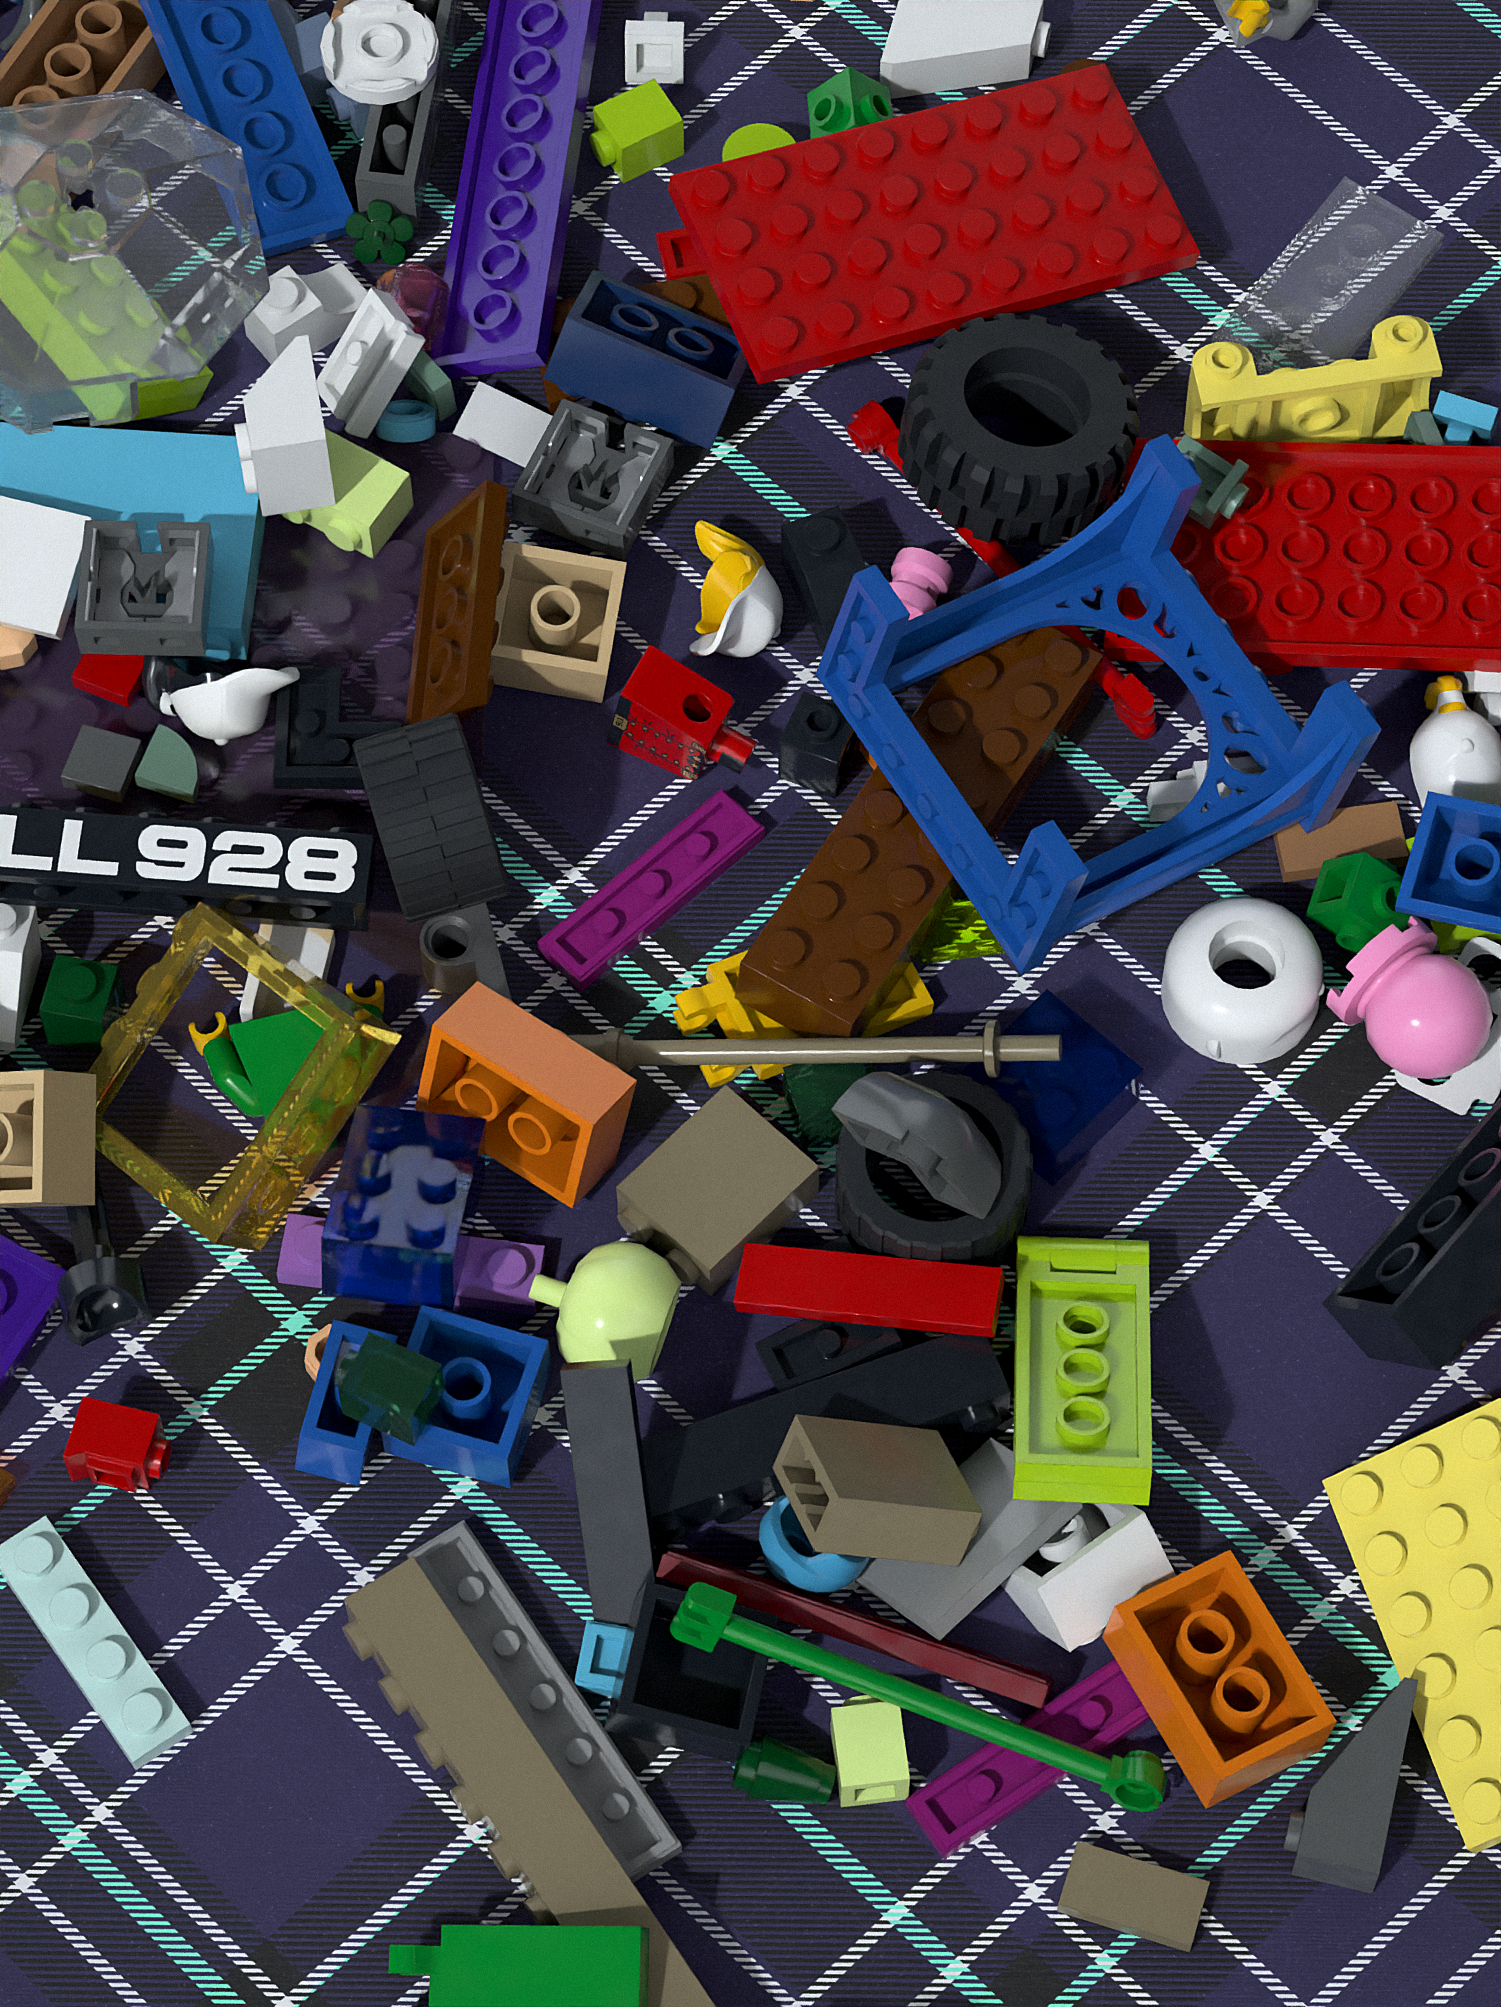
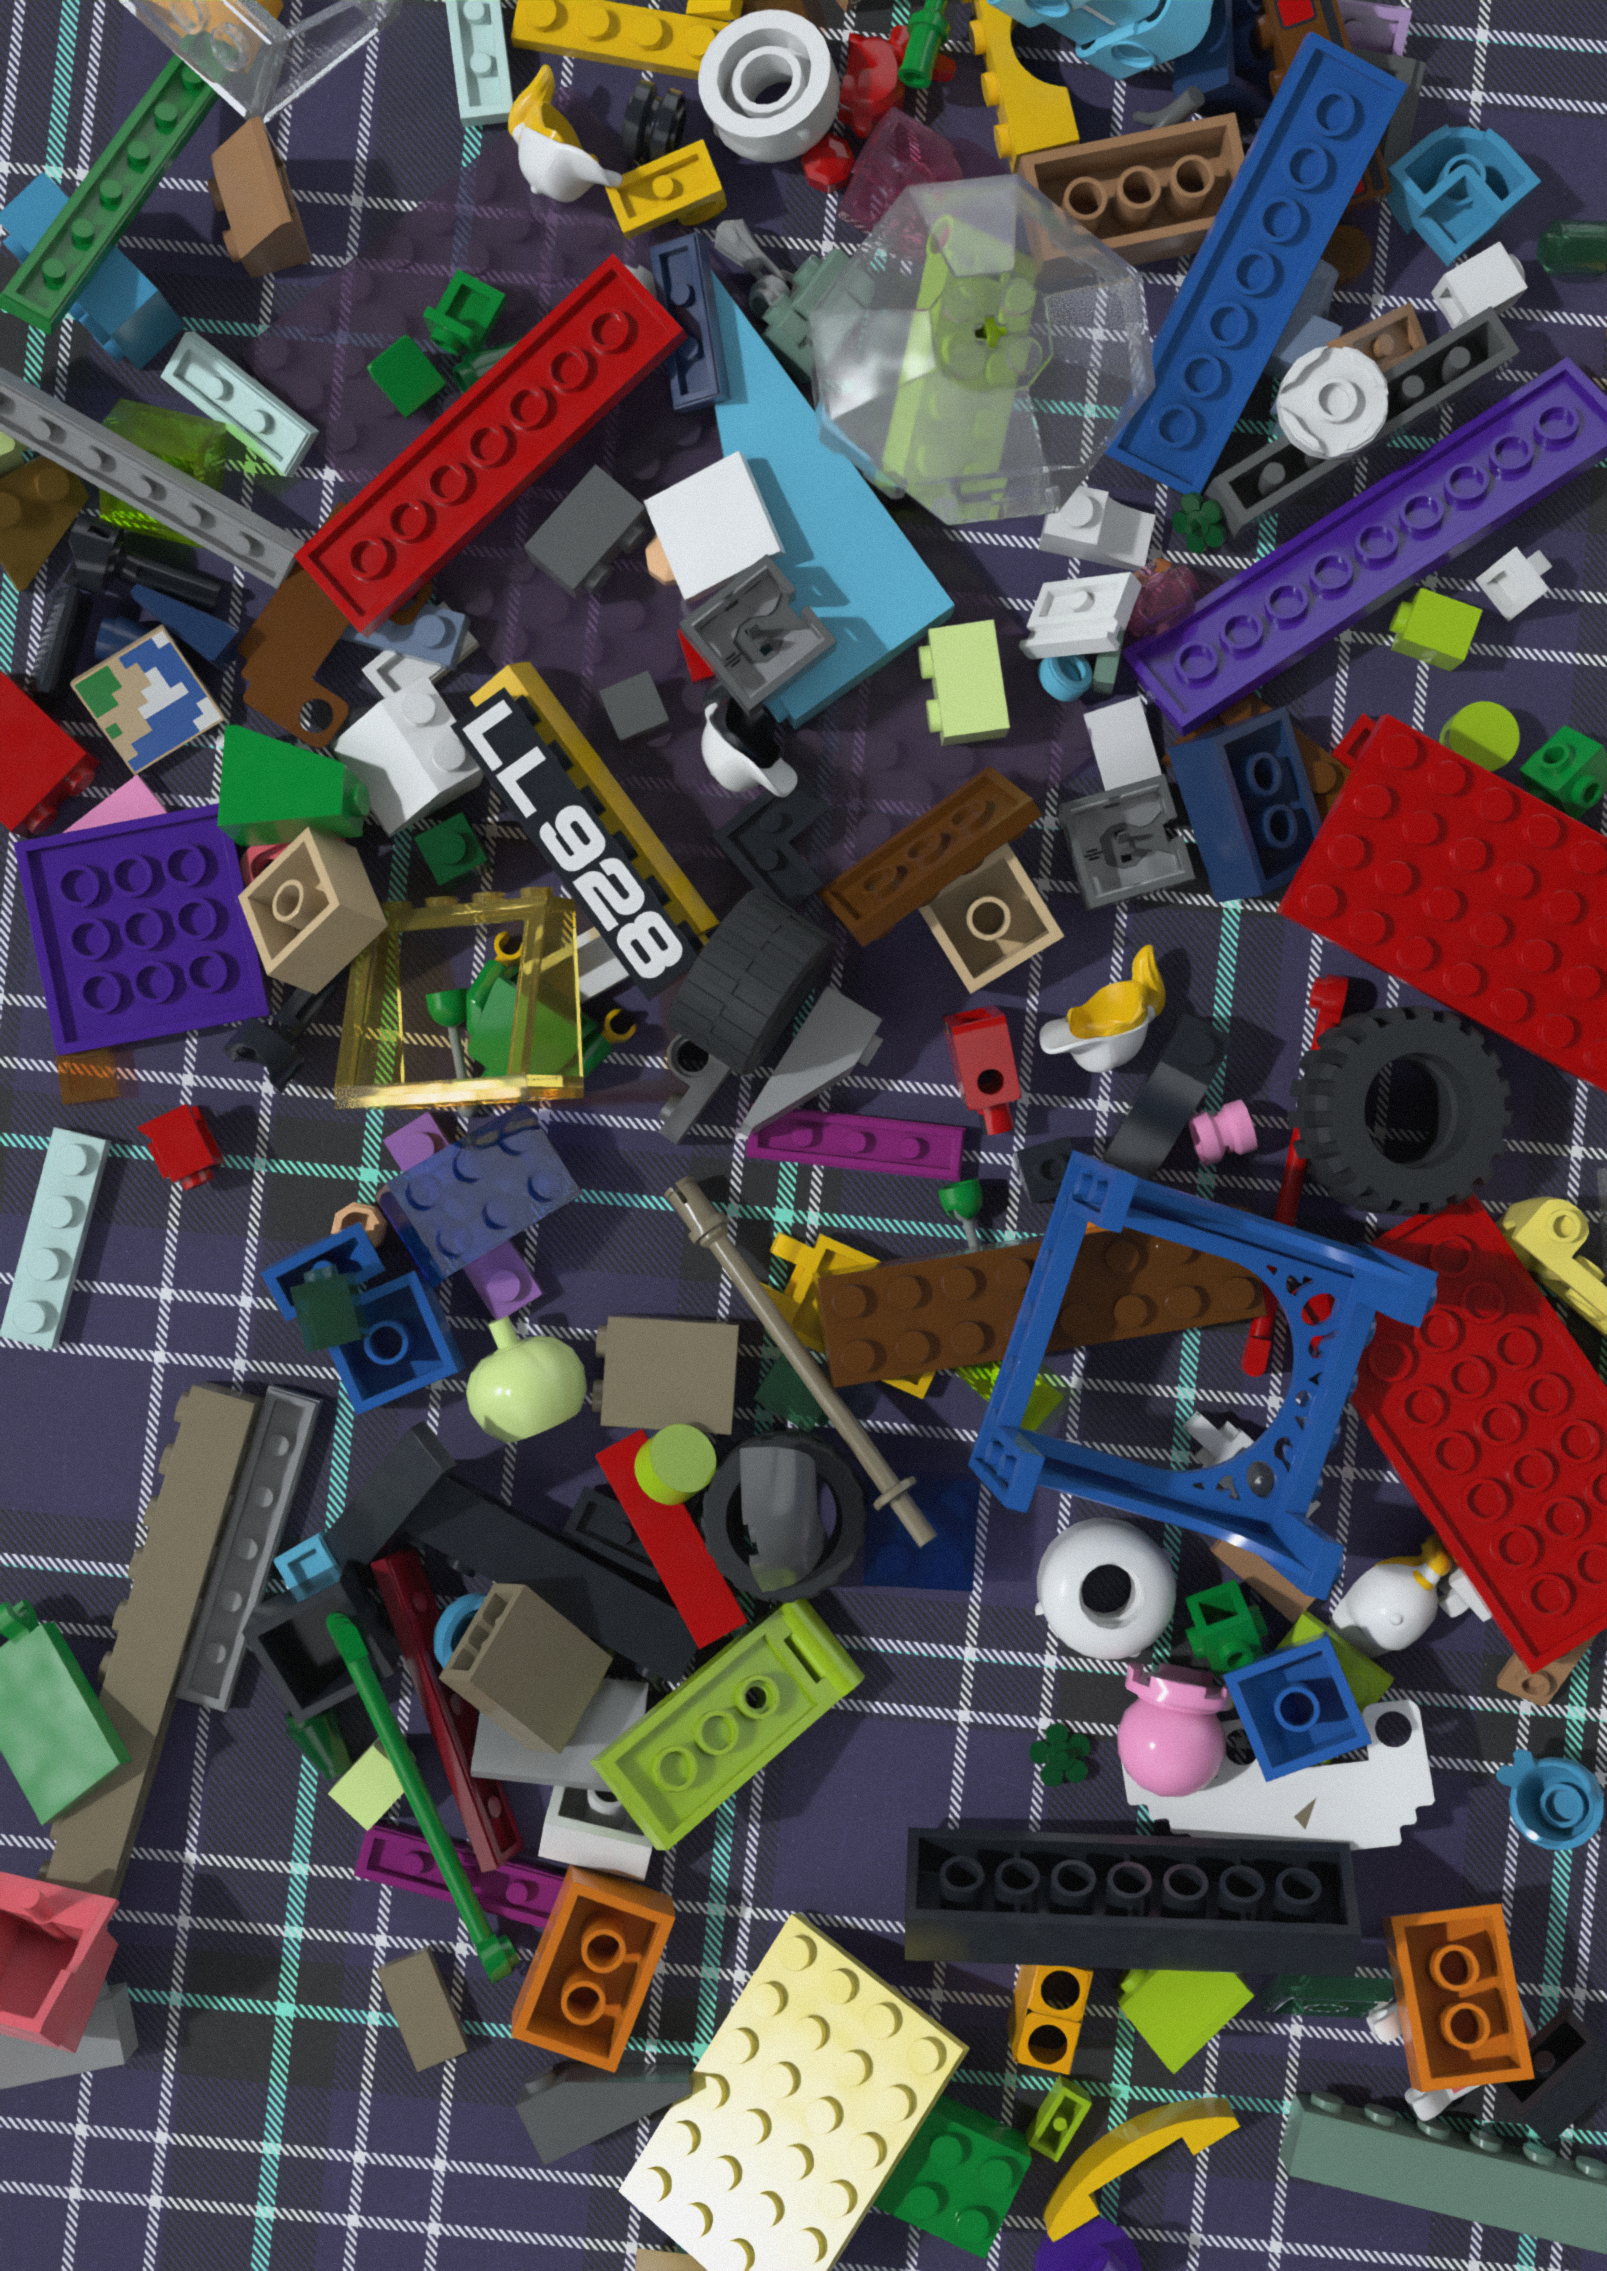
camera: 50 degrees right, 25 degrees up
sand green tile [135,724,199,804] -> none
white slope [234,335,336,516] -> none
orange brick [415,981,637,1208] -> none
sand green bracket [1177,434,1250,530] -> none
none -> green hinge [425,987,479,1118]
none -> lime piece [634,1424,716,1505]
none -> light grey slope [739,986,884,1137]
none -> green hinge [937,1178,983,1247]
none -> dark green plant [1029,1723,1091,1787]

